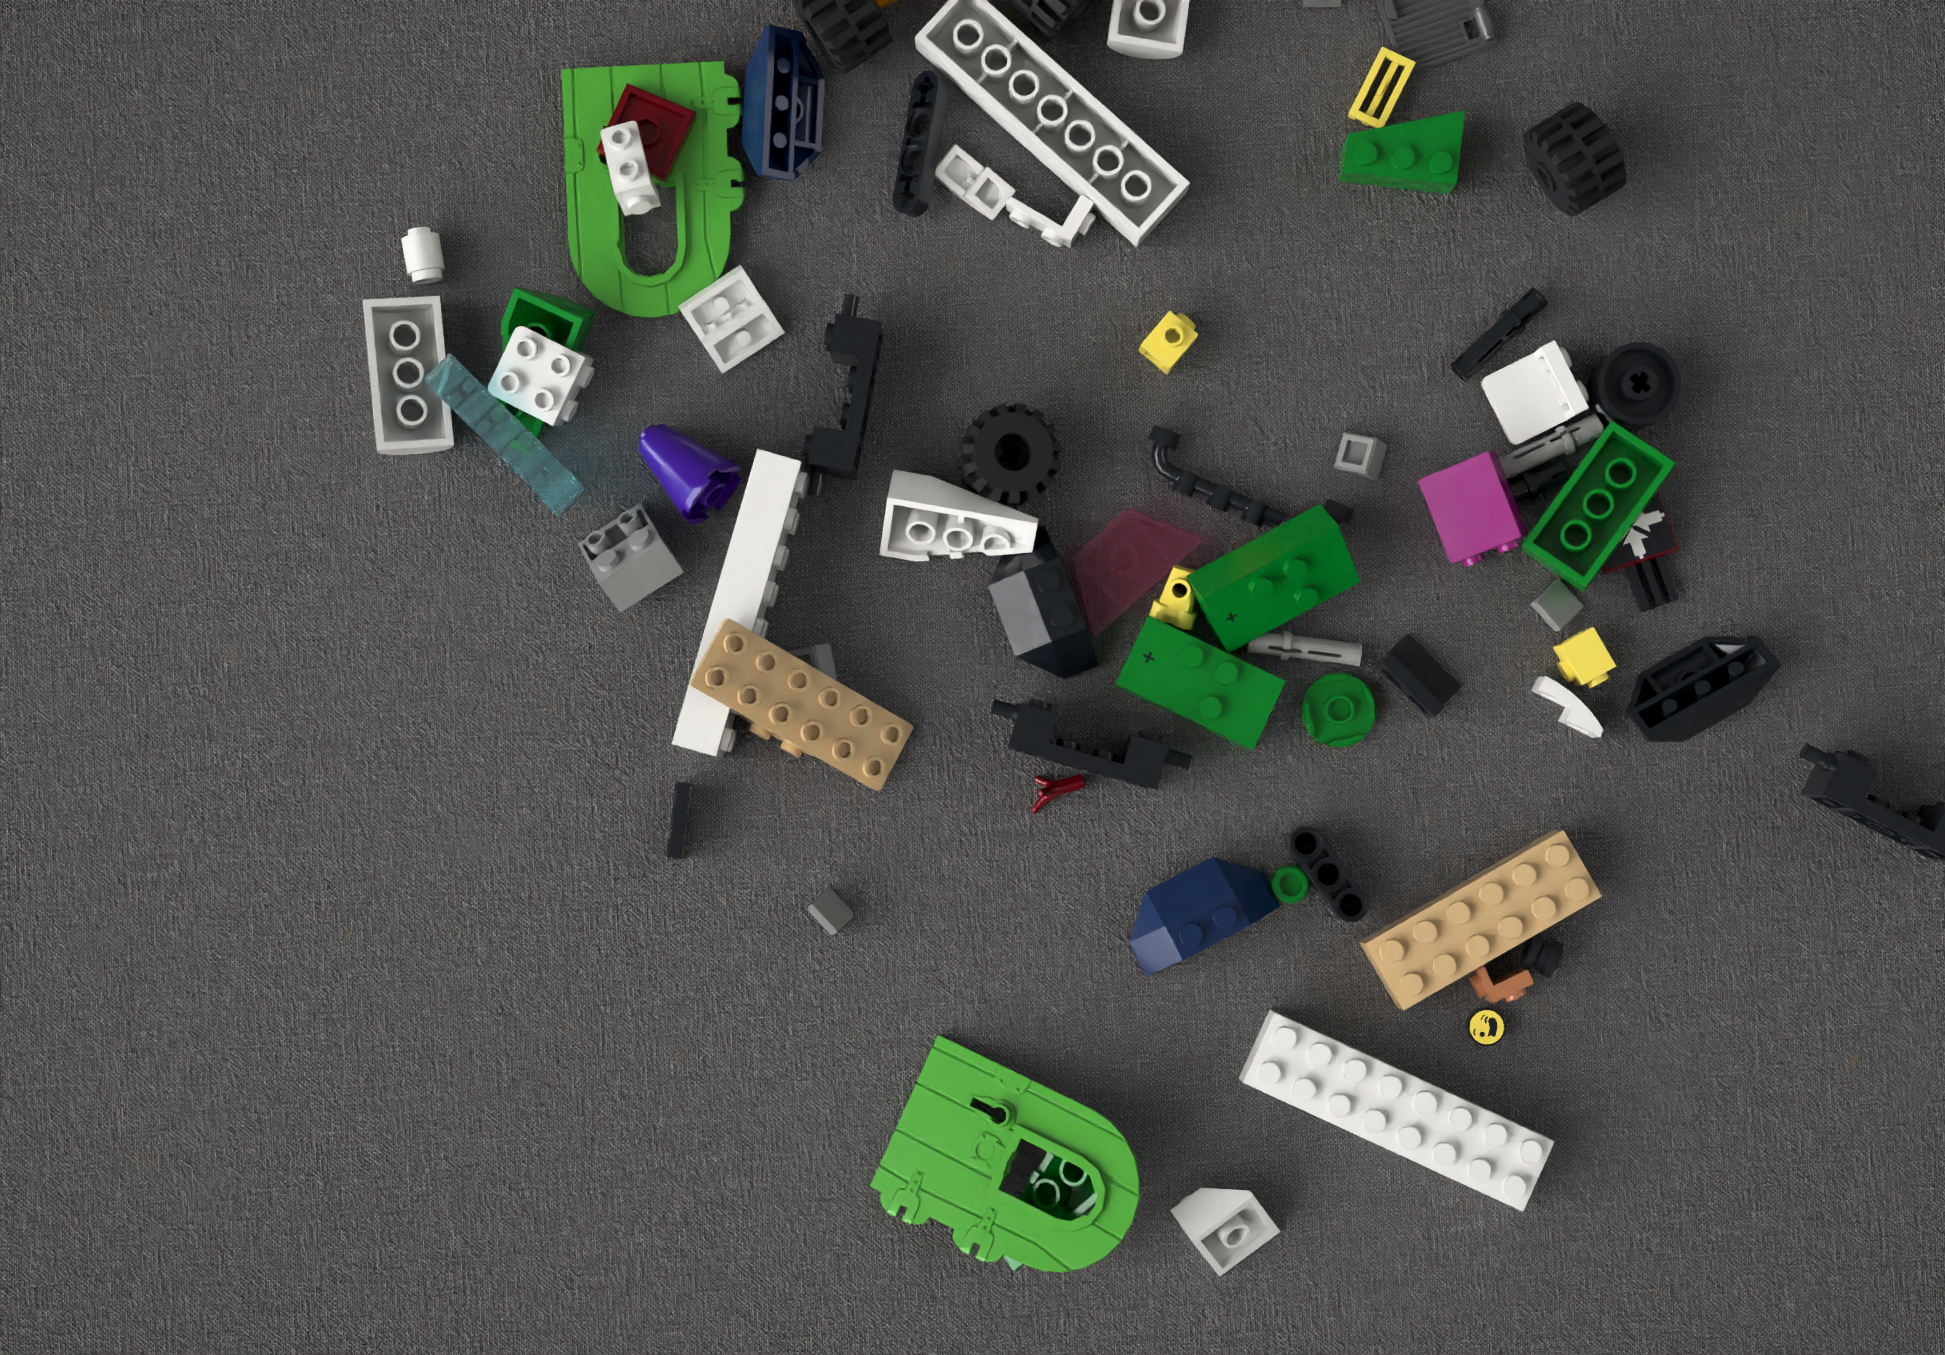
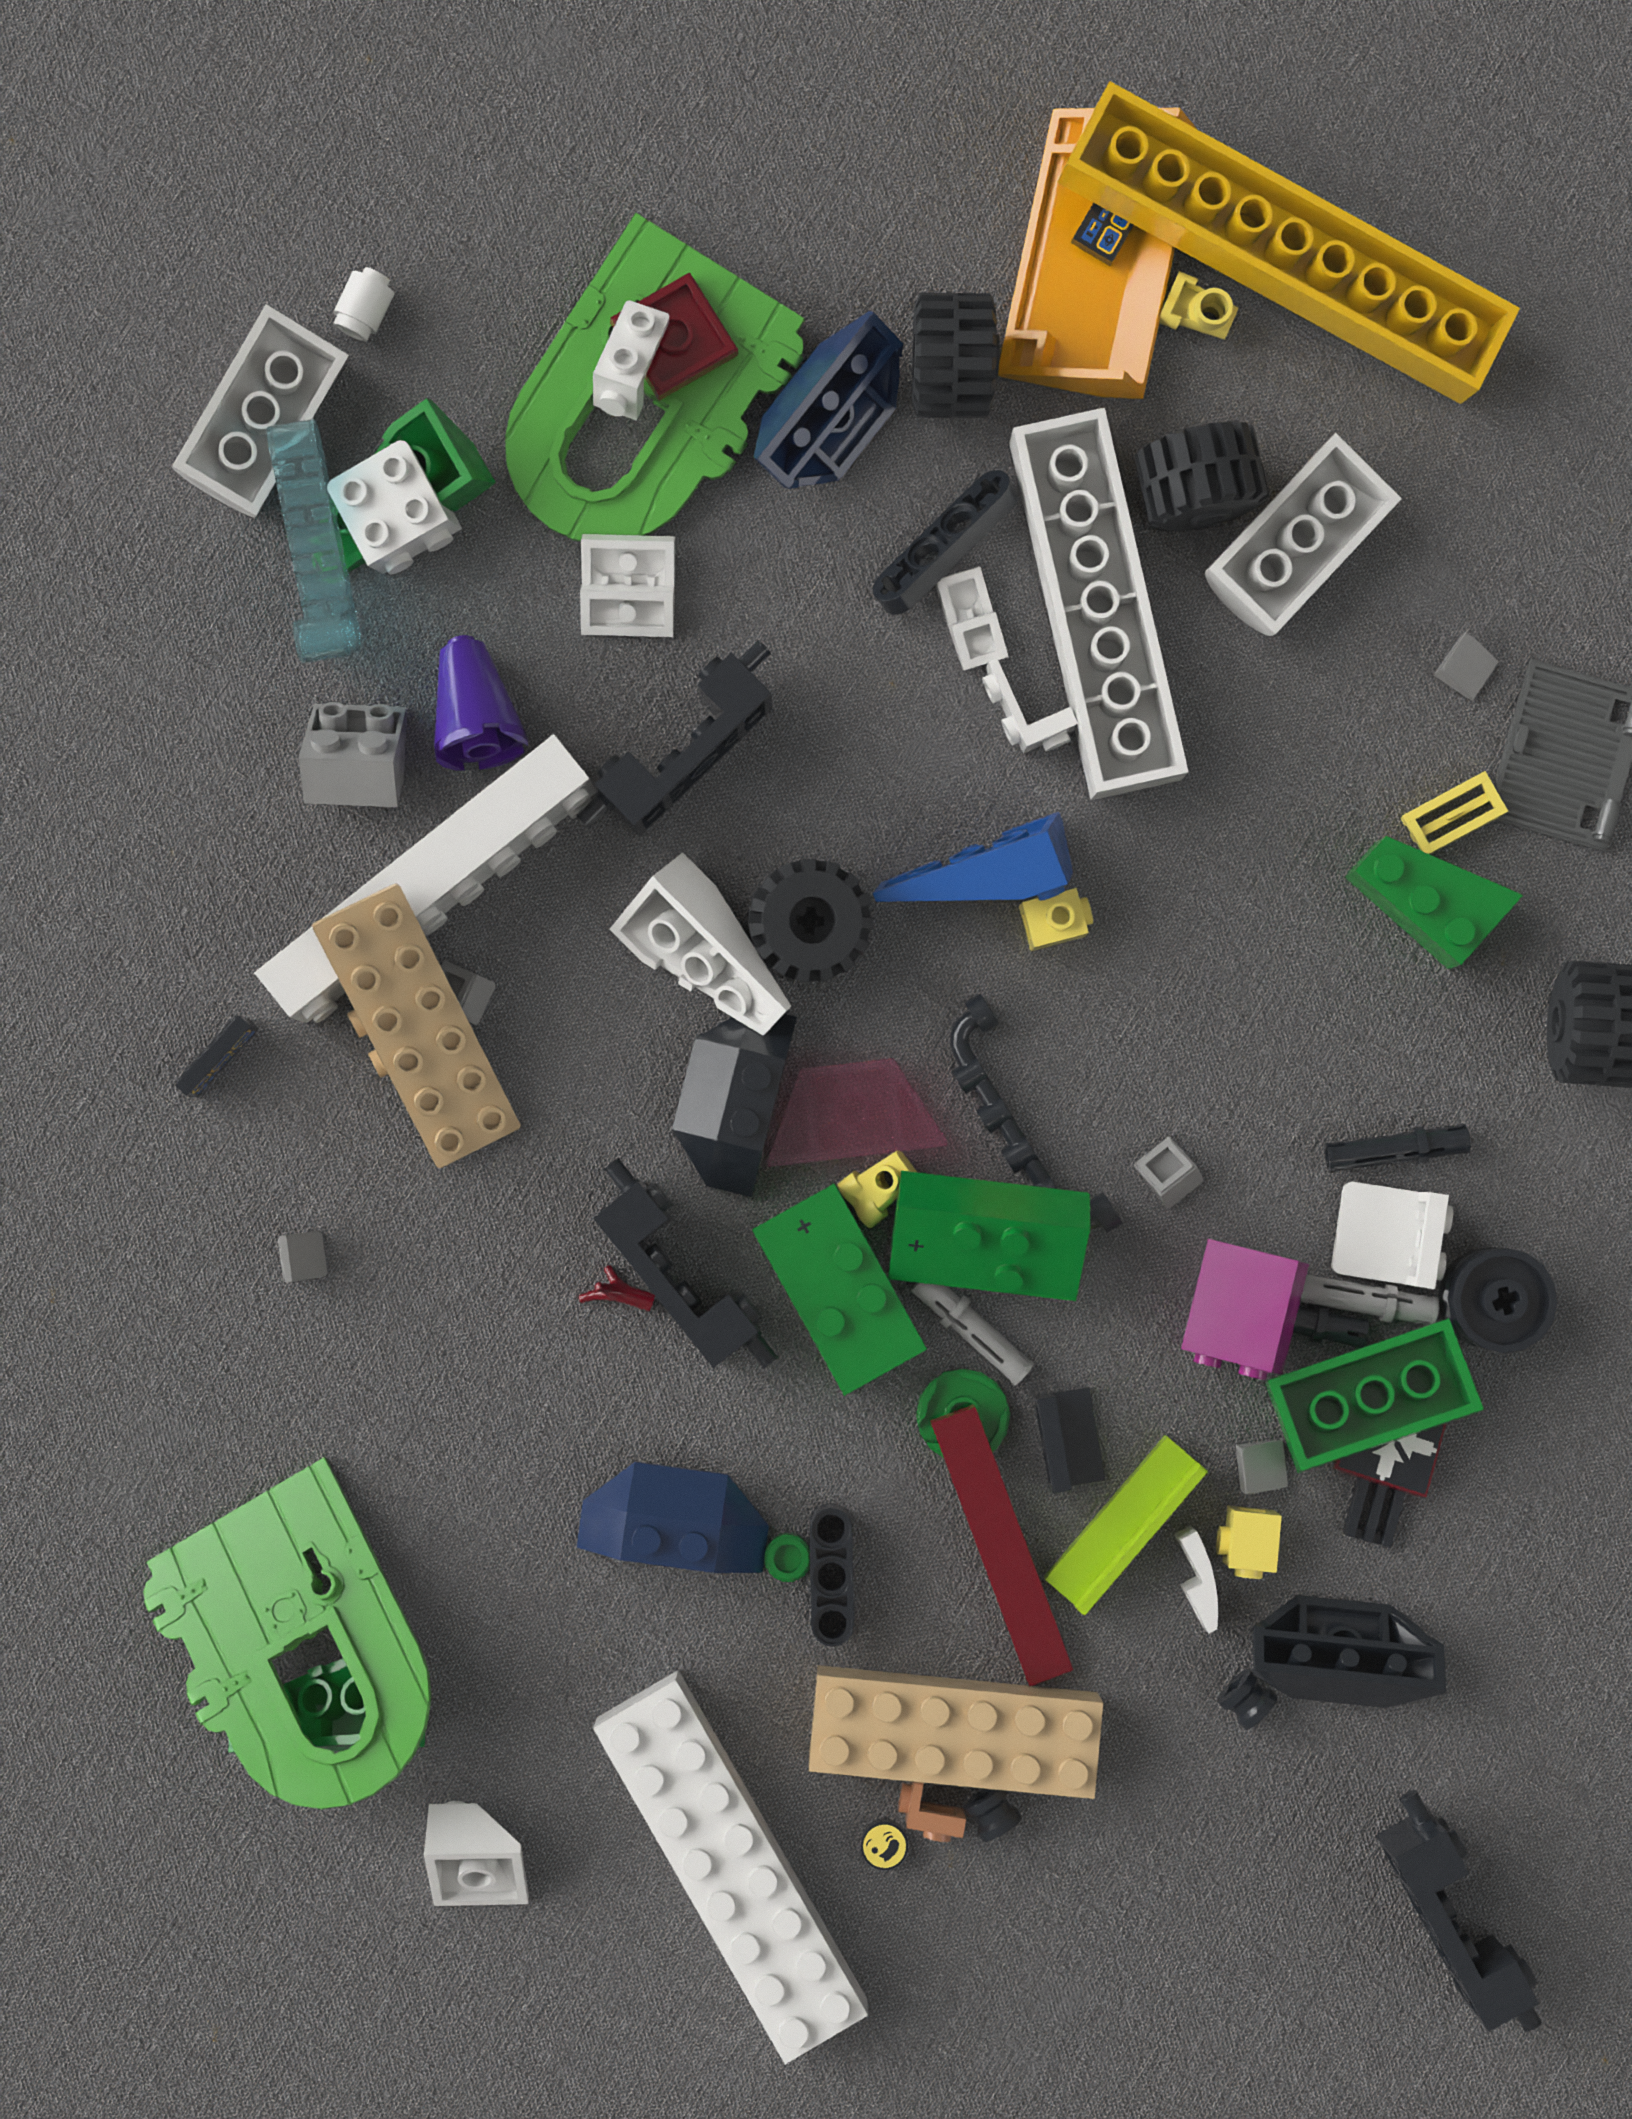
camera: 30 degrees right, 0 degrees up
none -> blue wedge [873,812,1073,902]
none -> dark red tile [930,1404,1073,1687]
none -> lime panel [1044,1435,1208,1616]
none -> black wheel [1217,1668,1278,1730]

